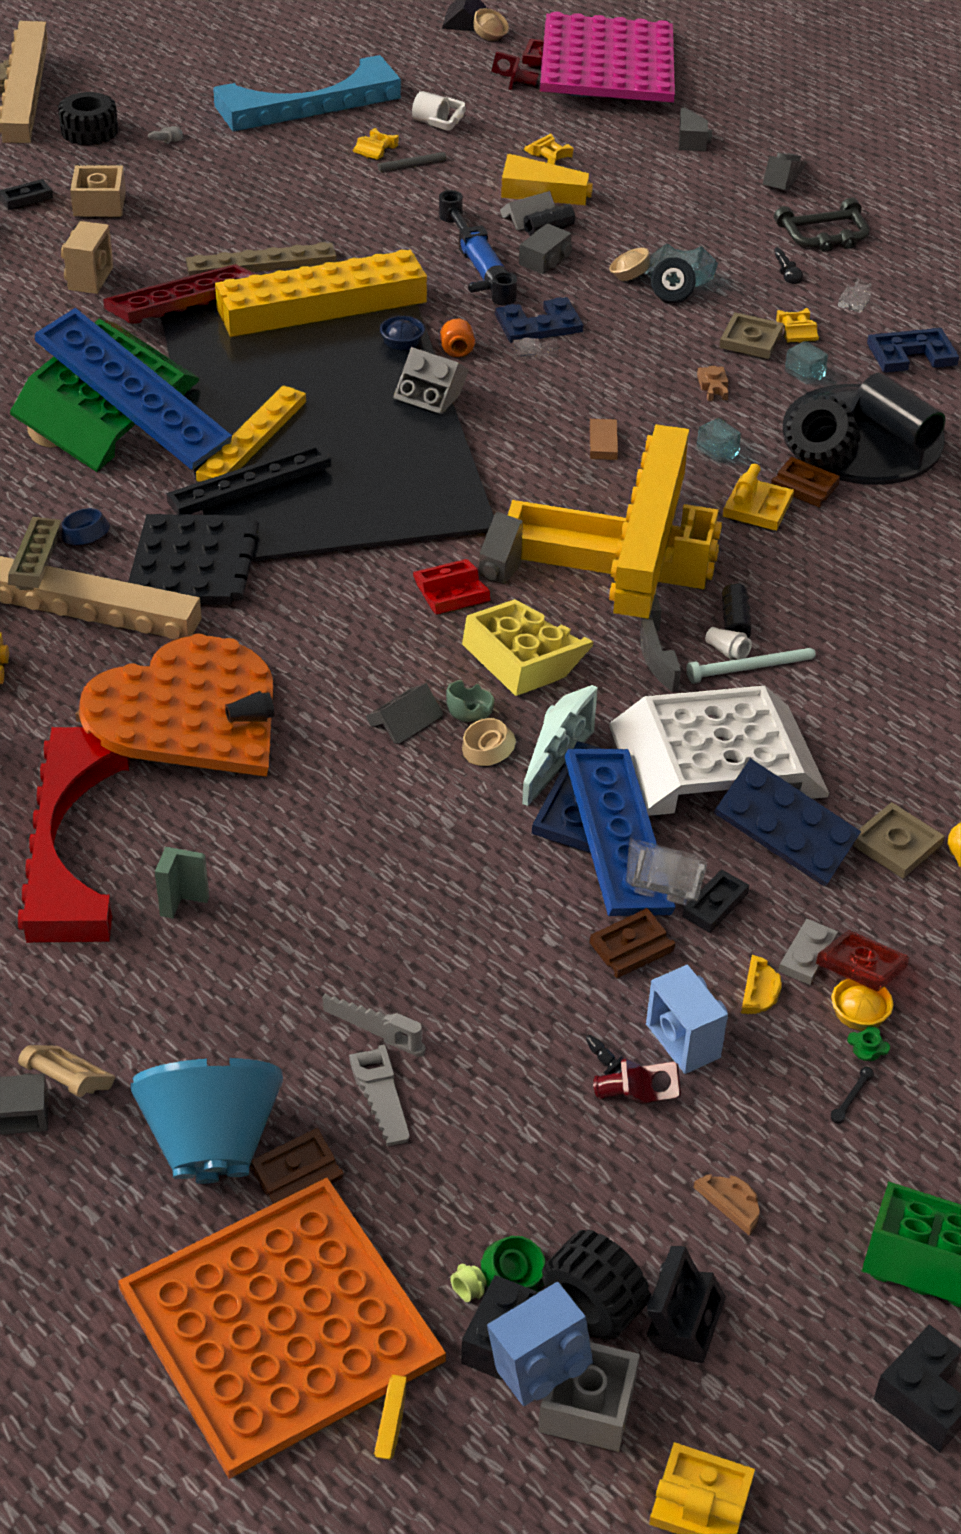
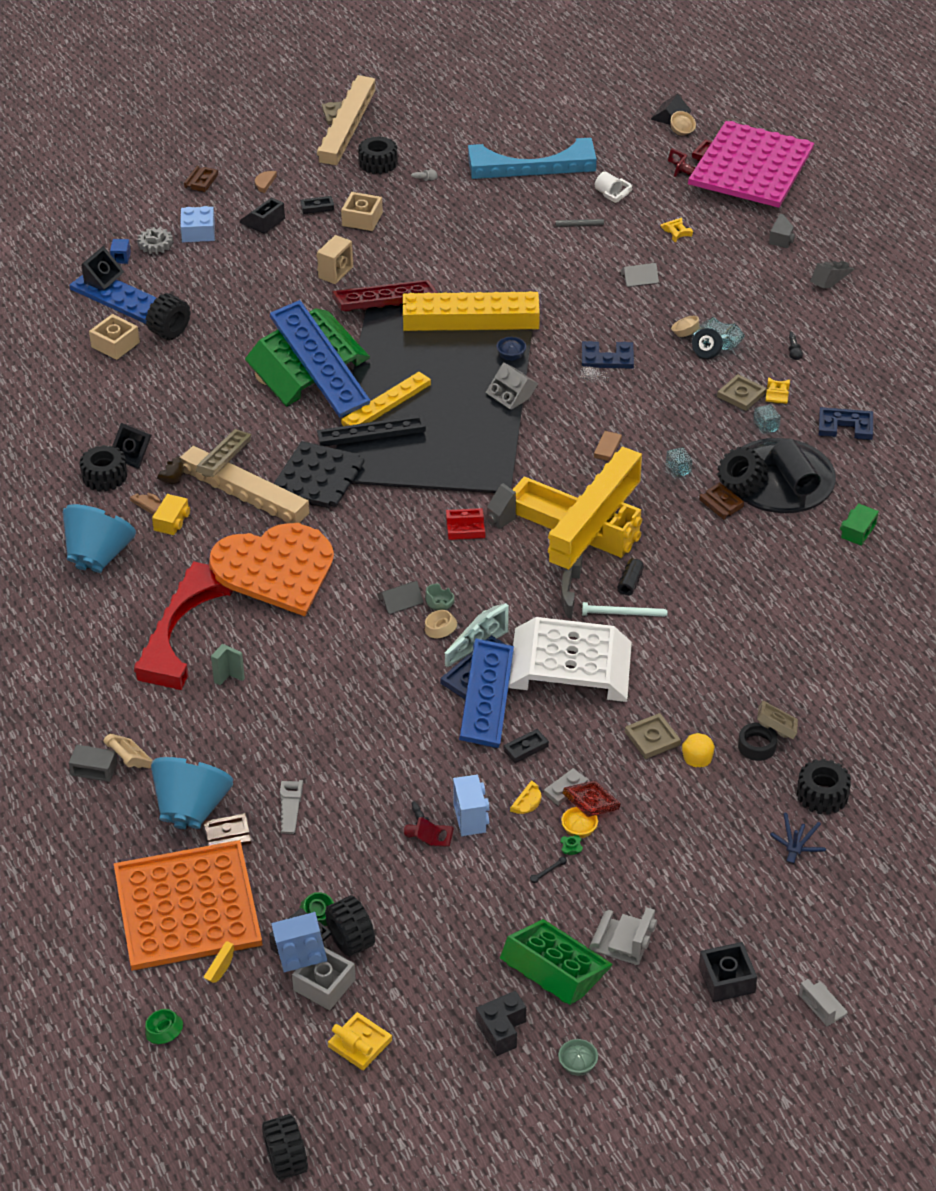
camera: 20 degrees right, 0 degrees up
dark blue hat [61,508,110,545] -> none
dark tan plate [186,242,337,276] -> none
black cone [225,691,274,723] -> none
light grey piece [322,993,425,1057] -> none
yellow piece [353,128,399,160] -> none
black piece [439,190,517,306] -> none
orange head [440,319,475,357] -> none
yellowish green plate [450,1264,486,1302] -> none
light yellow wedge [462,599,594,696] -> none
yellow slope [501,154,593,205] -> none
dark grey brick [519,224,572,274] -> none
black axle [523,203,575,236] -> none
reddish brown plate [589,908,676,978] -> none
clear slope [626,838,708,905] -> none
black brick [647,1246,726,1363] -> none
medium nougat tile [693,1174,760,1236] -> none
medium nougat plate [697,366,729,401] -> none
white cone [705,627,752,660] -> none
dark blue plate [713,758,861,886] -> none
yellow plate [723,464,794,531] -> none
pearl dark grey bar [774,197,870,252] -> none
clear plate [838,279,872,313] -> none

